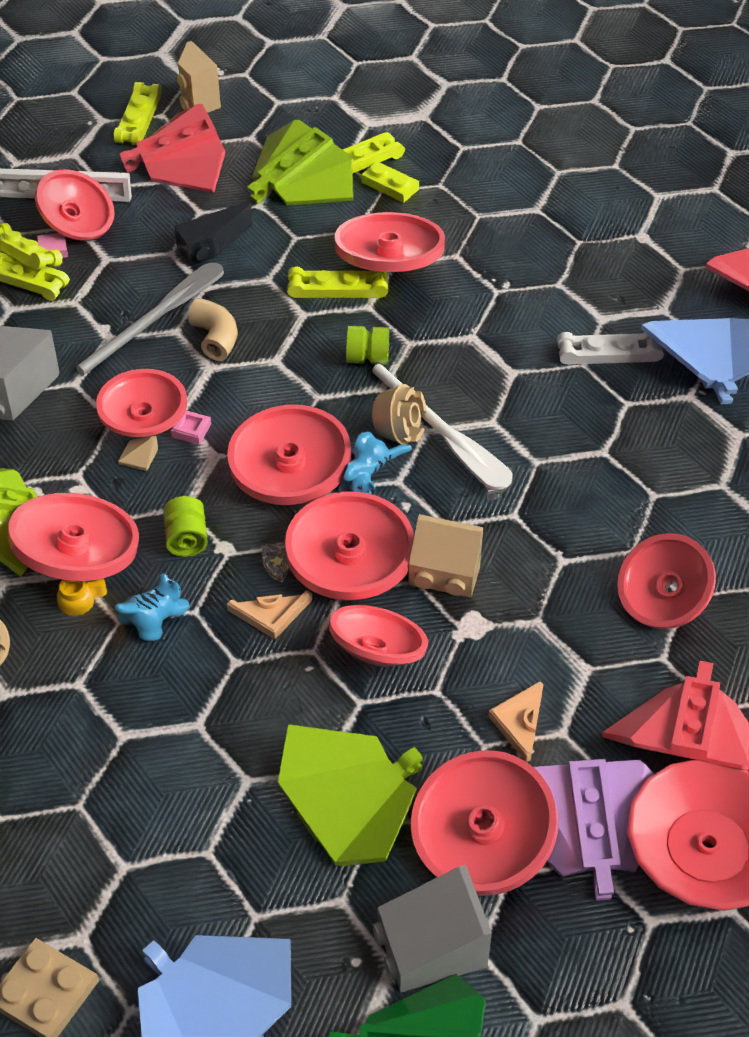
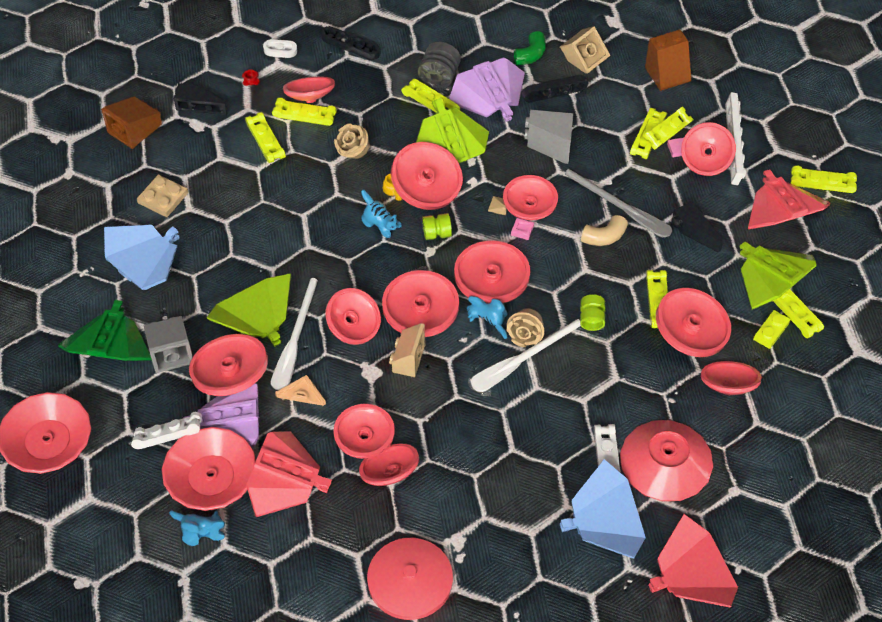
camera: 90 degrees right, 5 degrees up
tan slope [177,41,221,113] -> none
light nougat tile [227,591,312,639] -> none
none -> white plate [131,412,202,449]
none -> white piece [271,278,318,390]
none -> coral dish [334,404,395,458]
none -> coral dish [620,420,713,501]
none -> coral dish [701,361,762,395]

